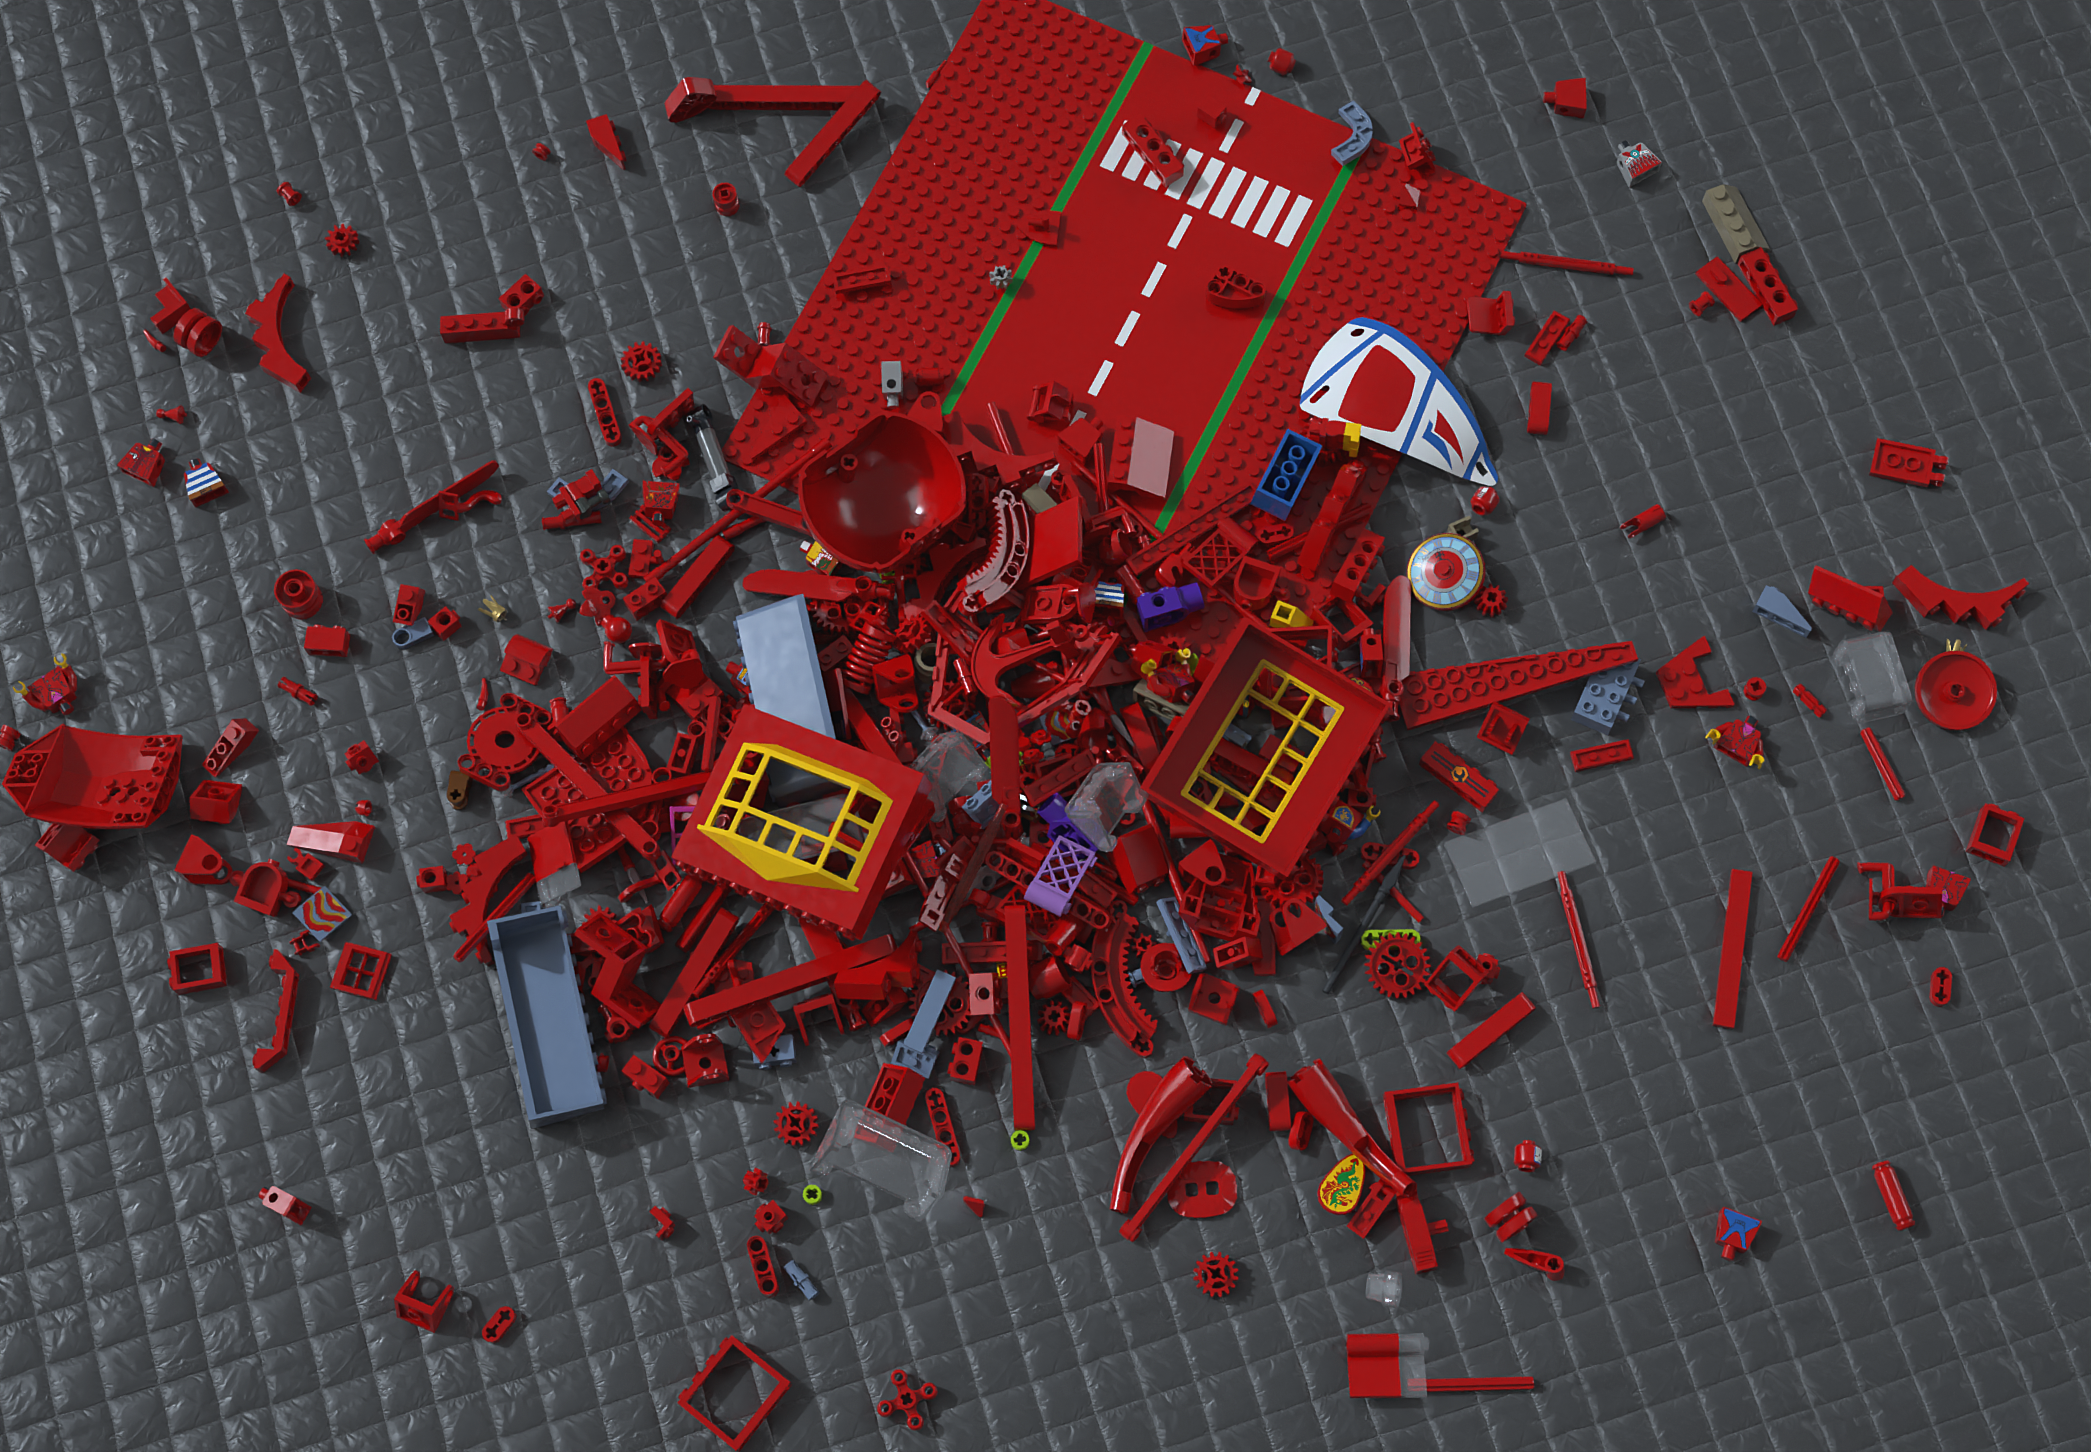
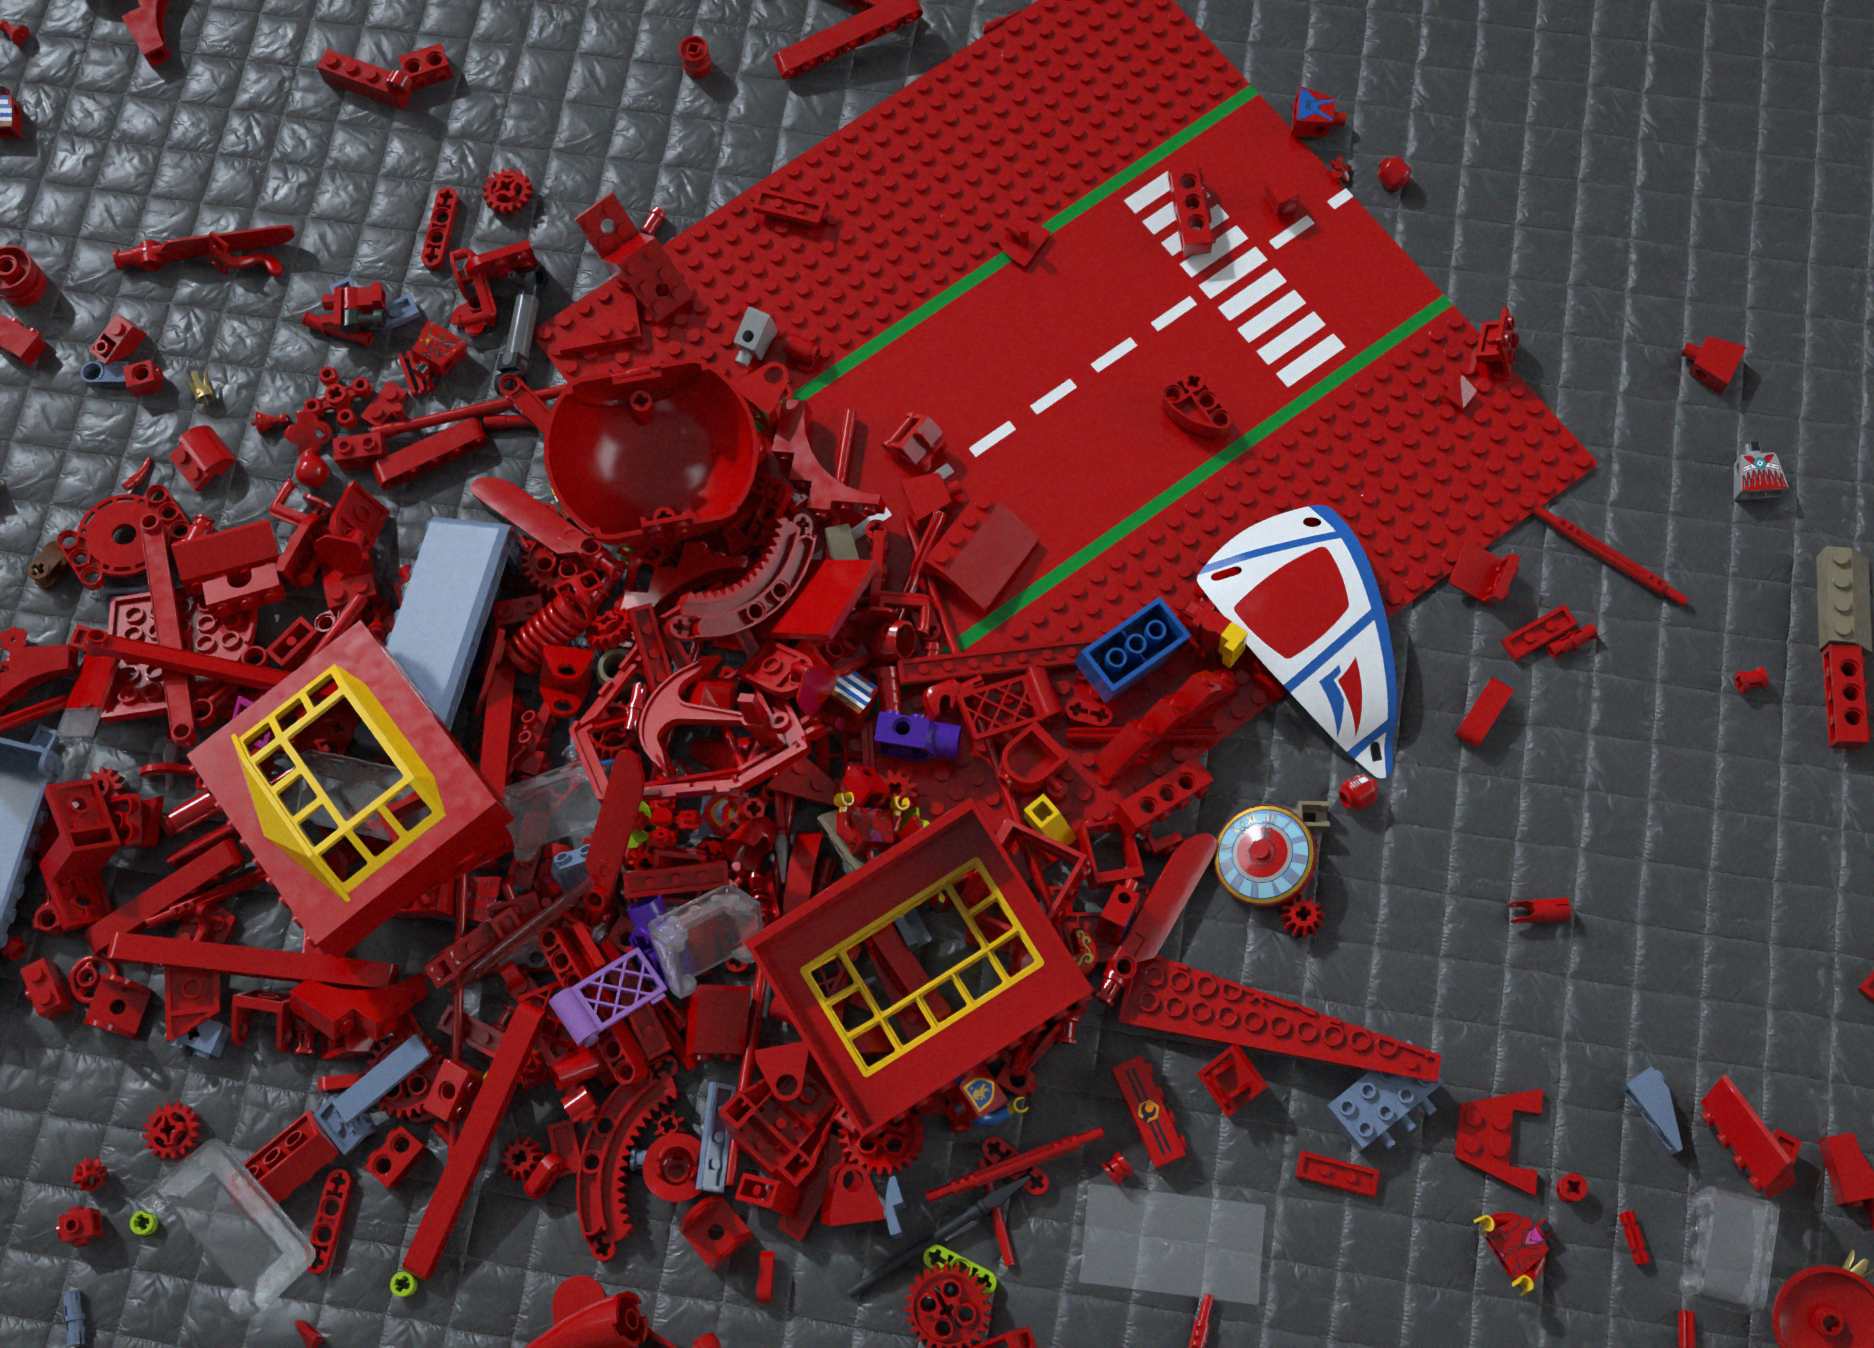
camera: 30 degrees right, 0 degrees up
red beam [747,1236,779,1298] -> none
light grey gear [989,265,1012,290] -> none
red piece [1028,955,1072,1000] -> none
red brick [1258,734,1305,776] -> none
sand blue plate [1331,100,1372,166] -> none
red piece [1695,256,1763,322] -> none
none -> red arch [202,563,286,619]

